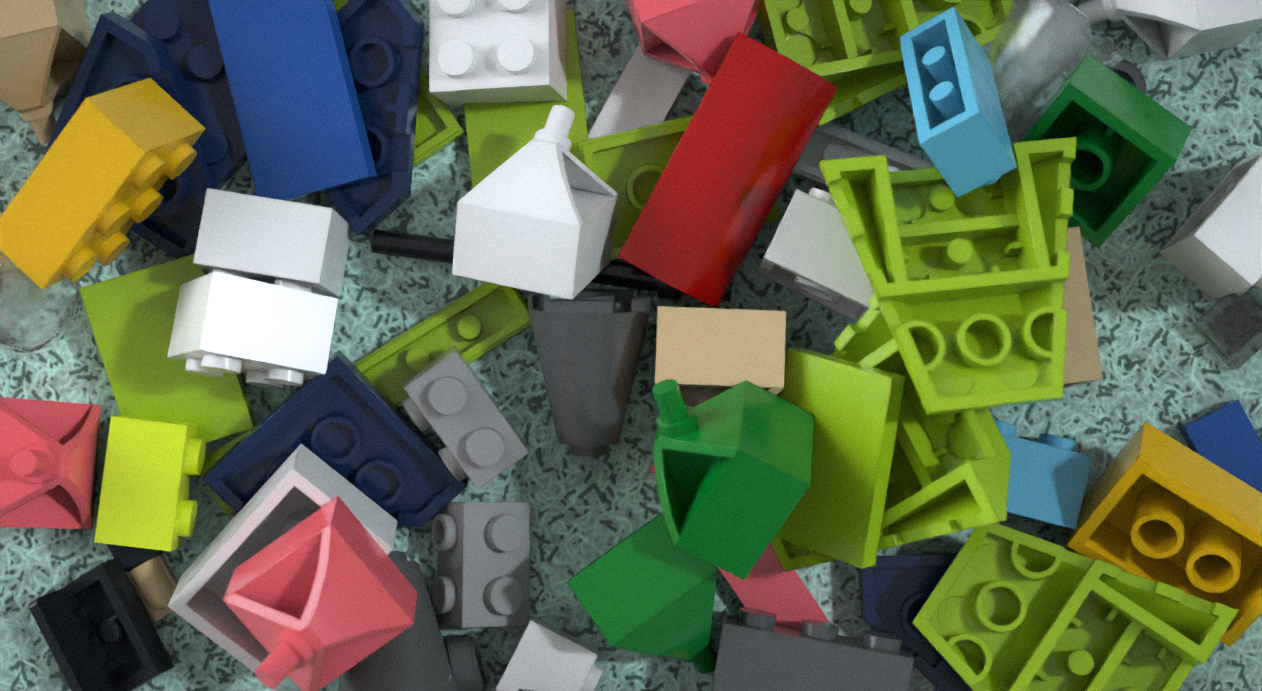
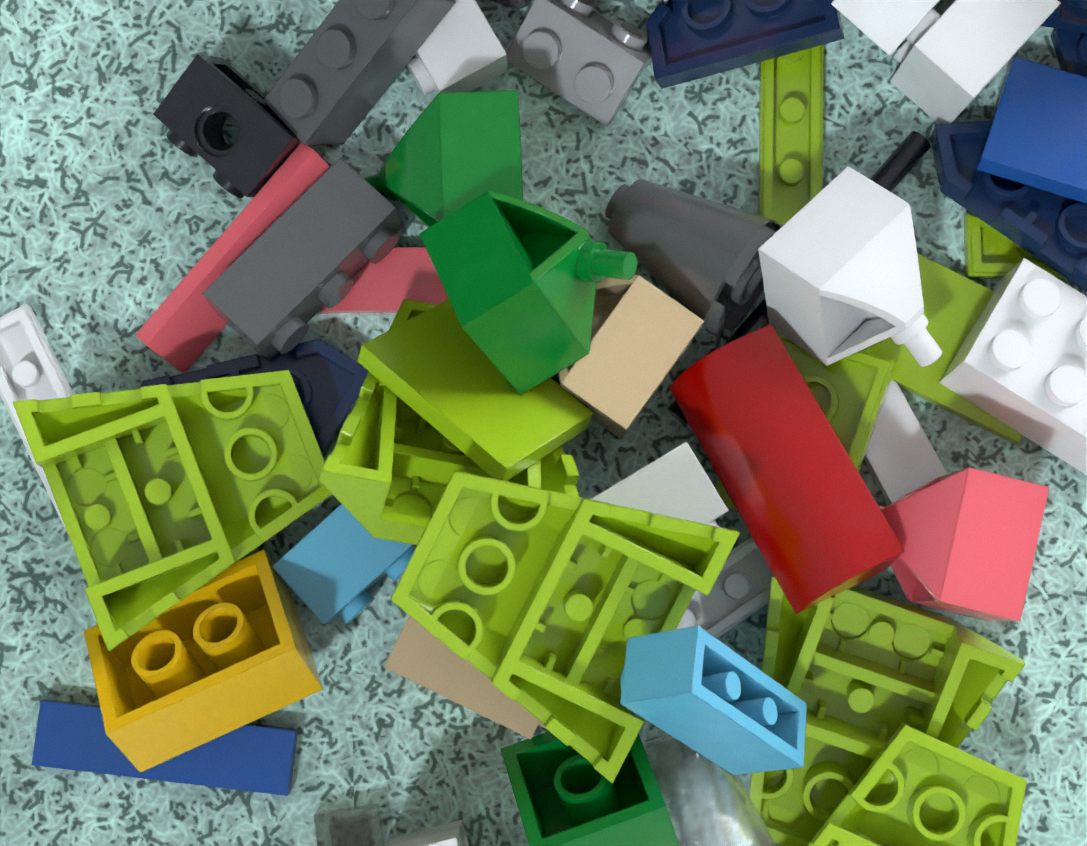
camera: 120 degrees right, 0 degrees up
light grey brick [401,345,529,489] -> none

